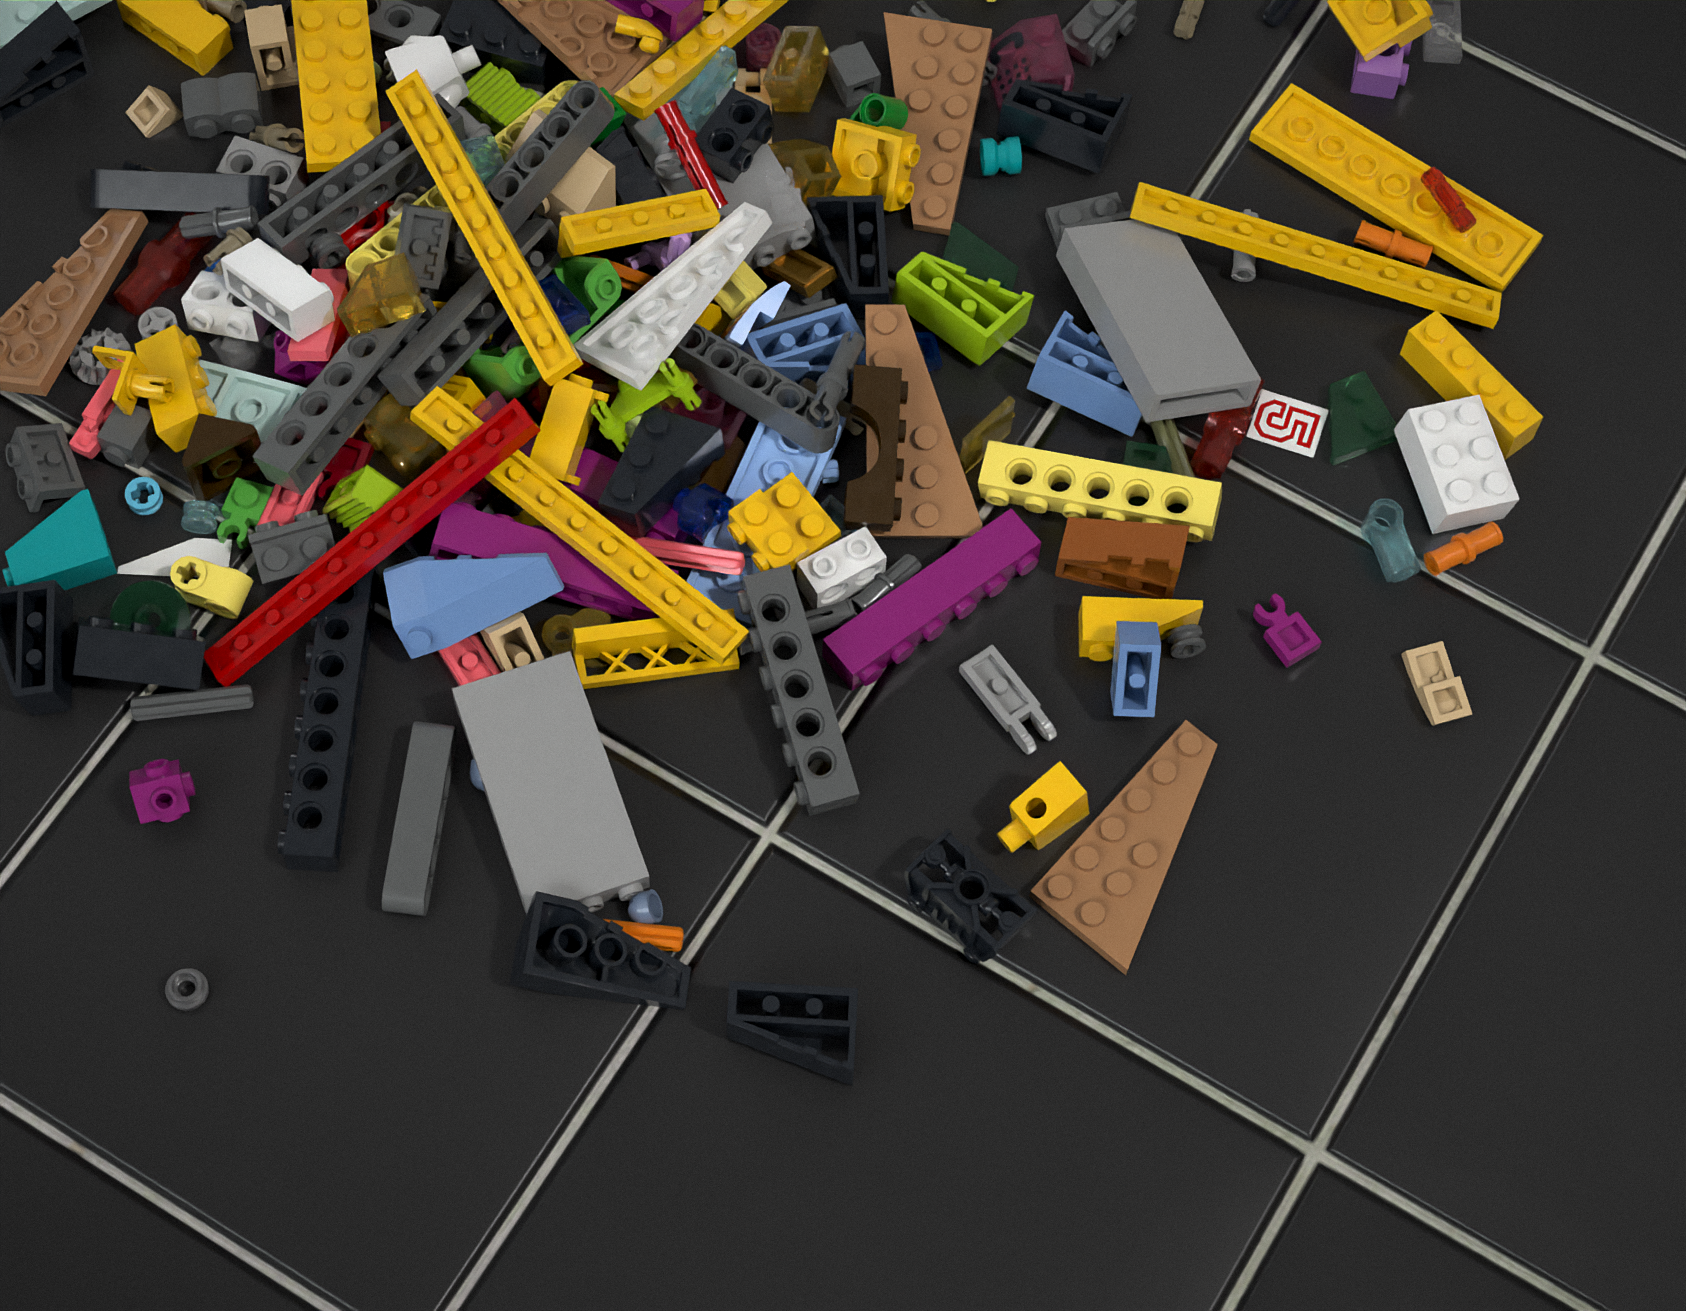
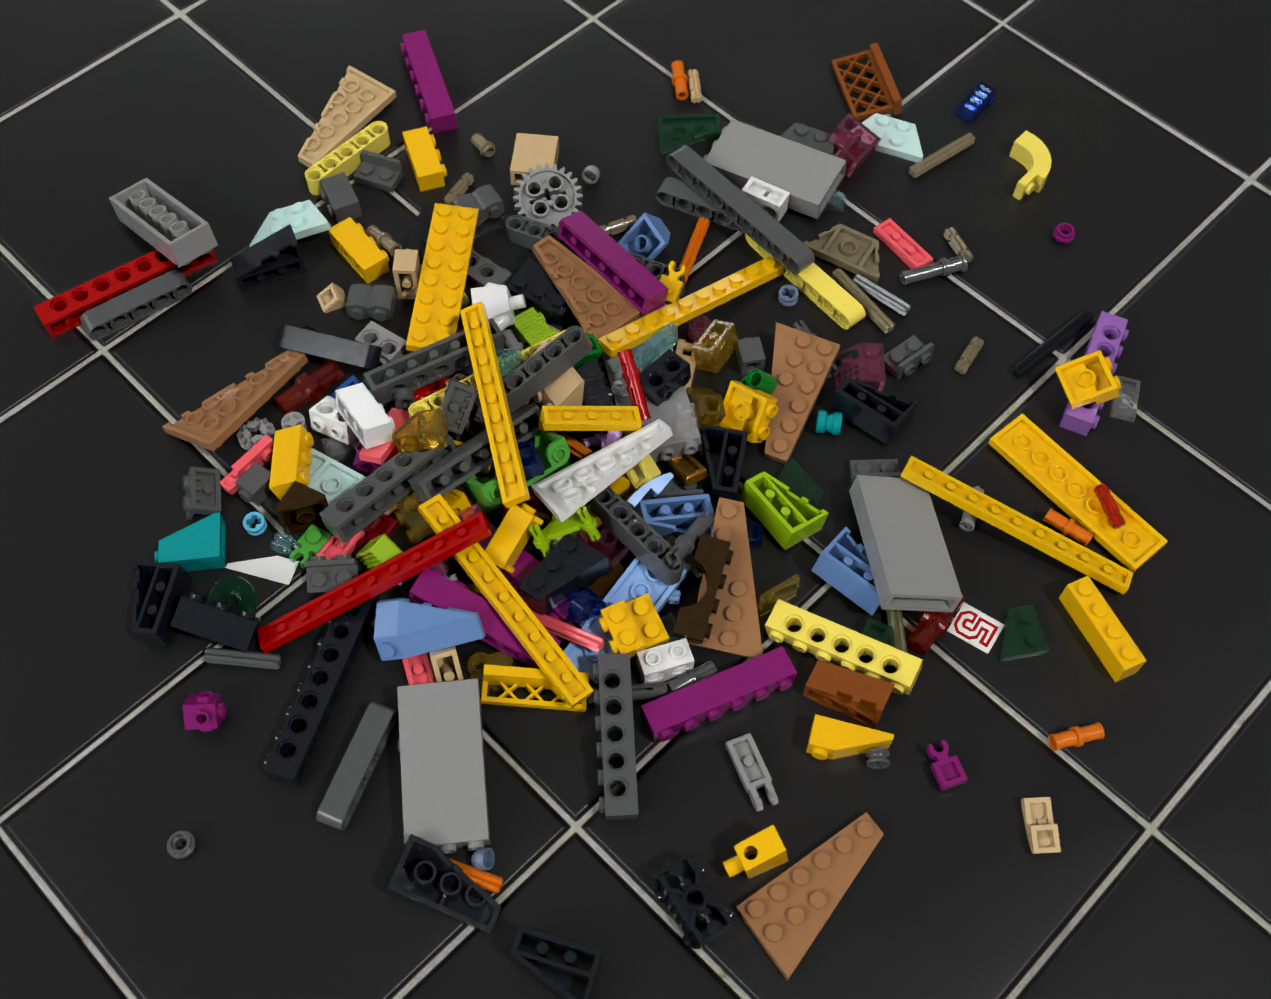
camera: 15 degrees right, 5 degrees down
yellow bracket [92,346,175,416] -> none
light yellow piece [170,556,253,619] -> none
dark grey axle [179,205,259,239] -> none
dark tan pin [203,227,253,276] -> none
dark tan axle [249,123,305,153] -> none
yellow arm [615,14,663,54] -> none
medium blue brick [1110,621,1161,717] -> none
clear light blue piece [1361,498,1421,583] -> none
white brick [1394,395,1519,534] -> none

